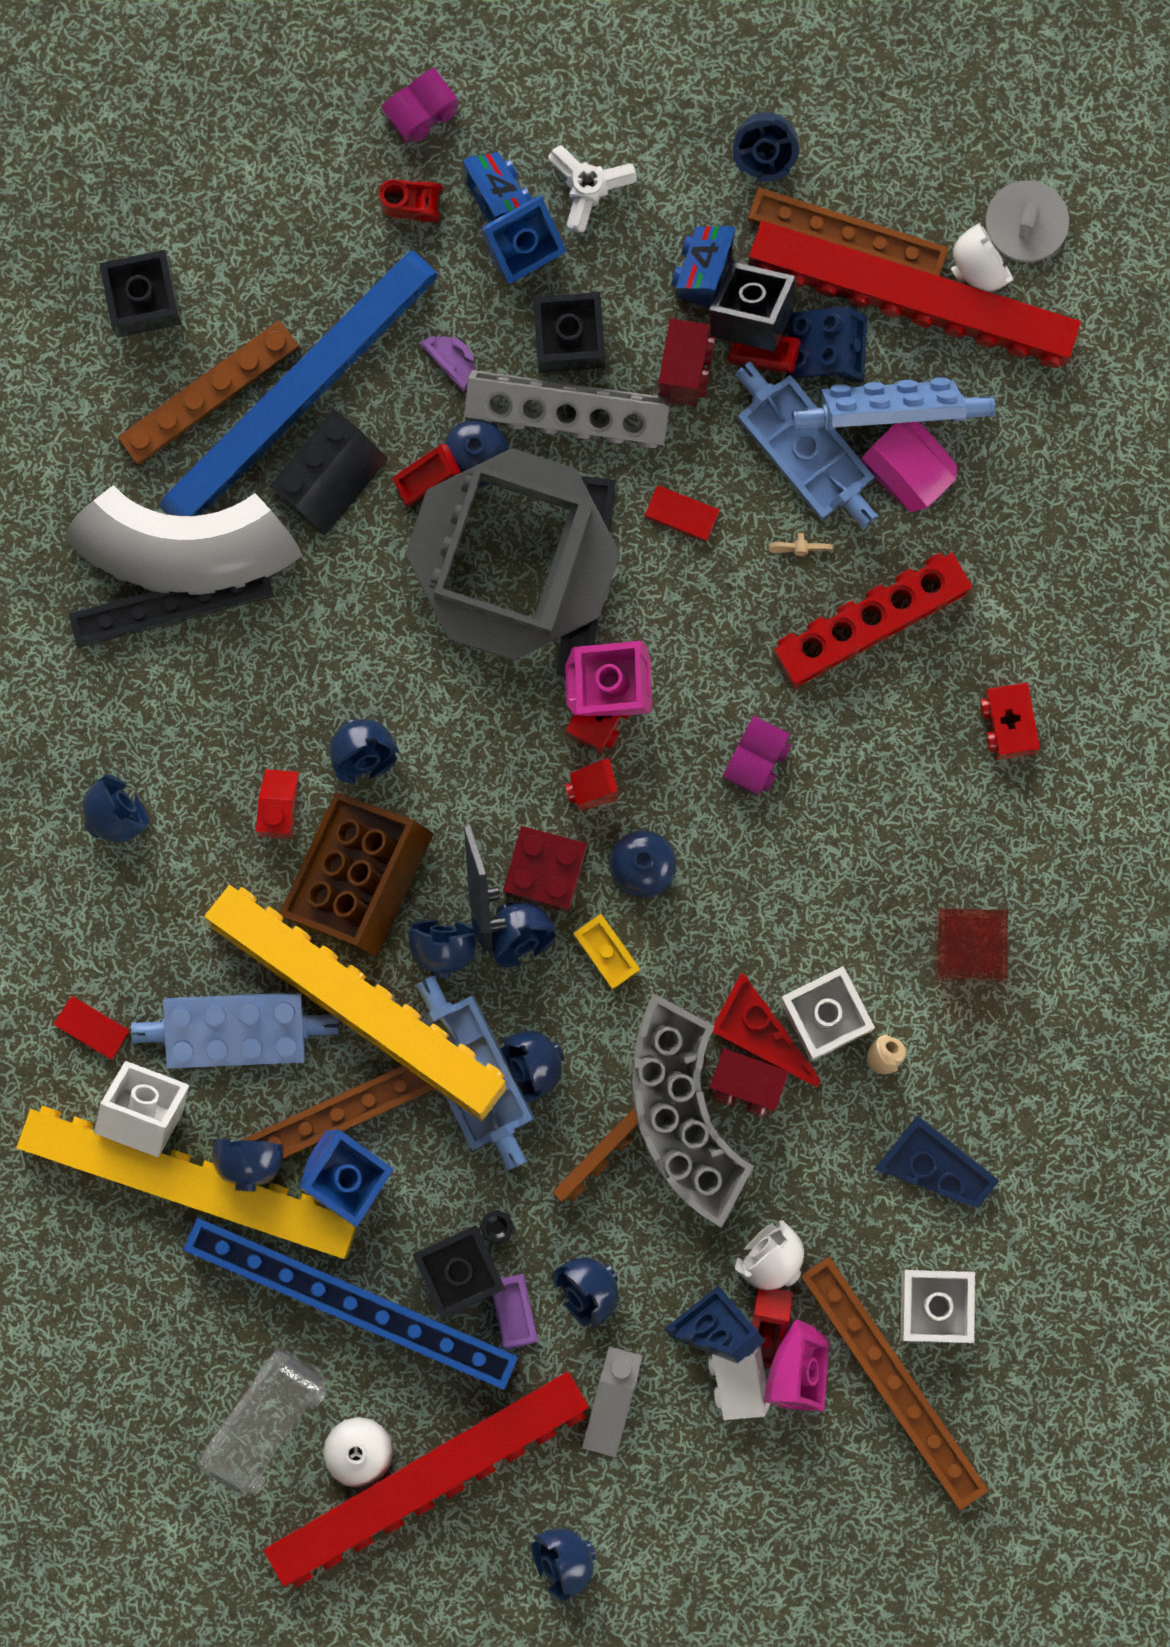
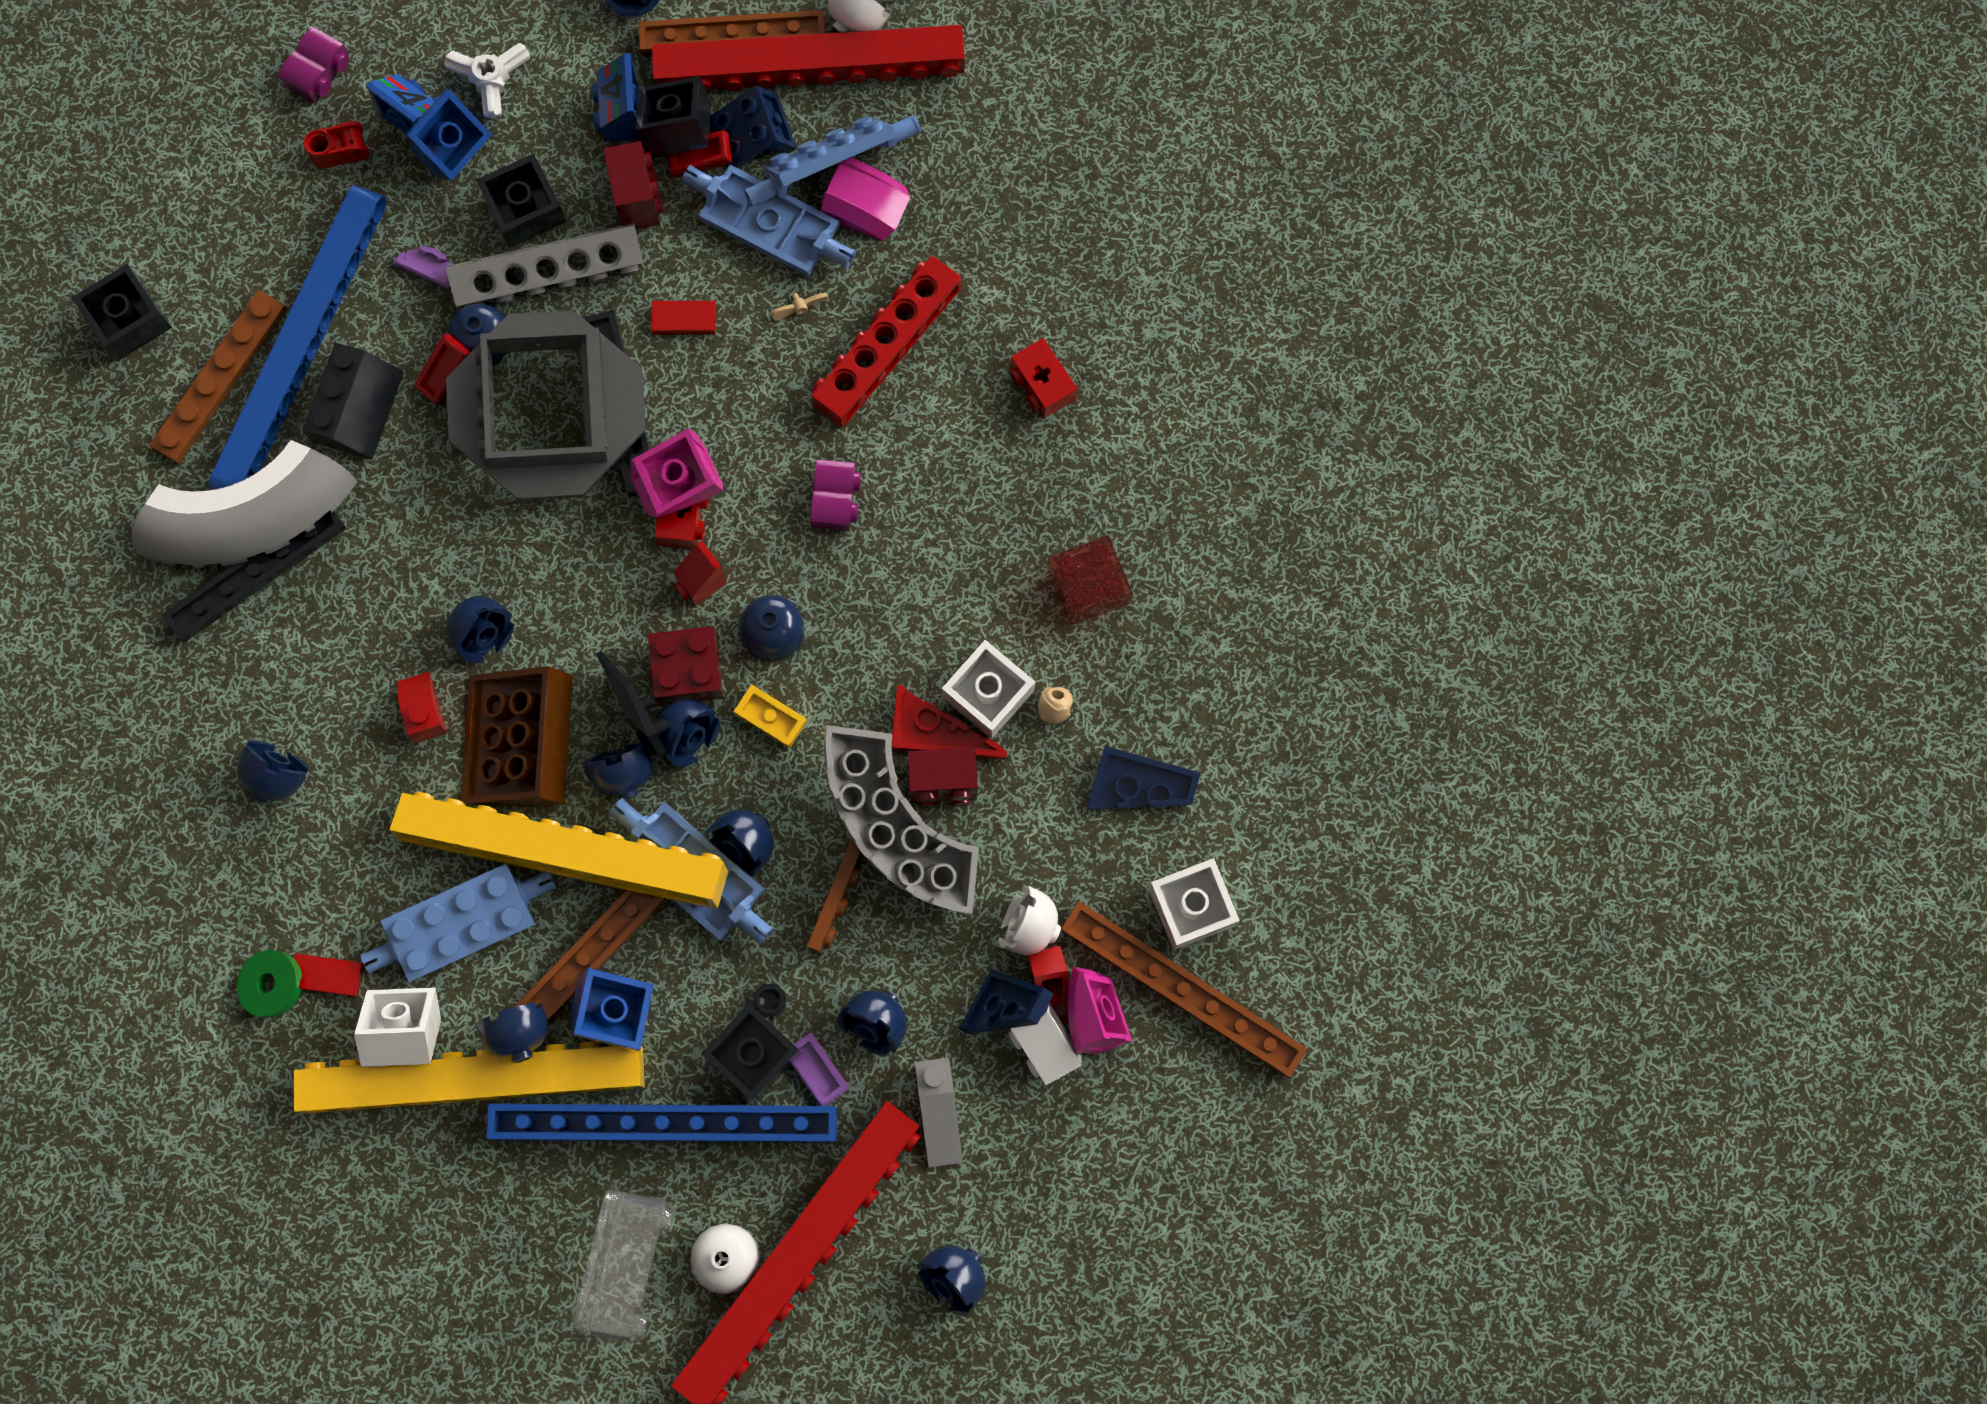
camera: 30 degrees left, 5 degrees down
none -> green tile [237,949,302,1018]

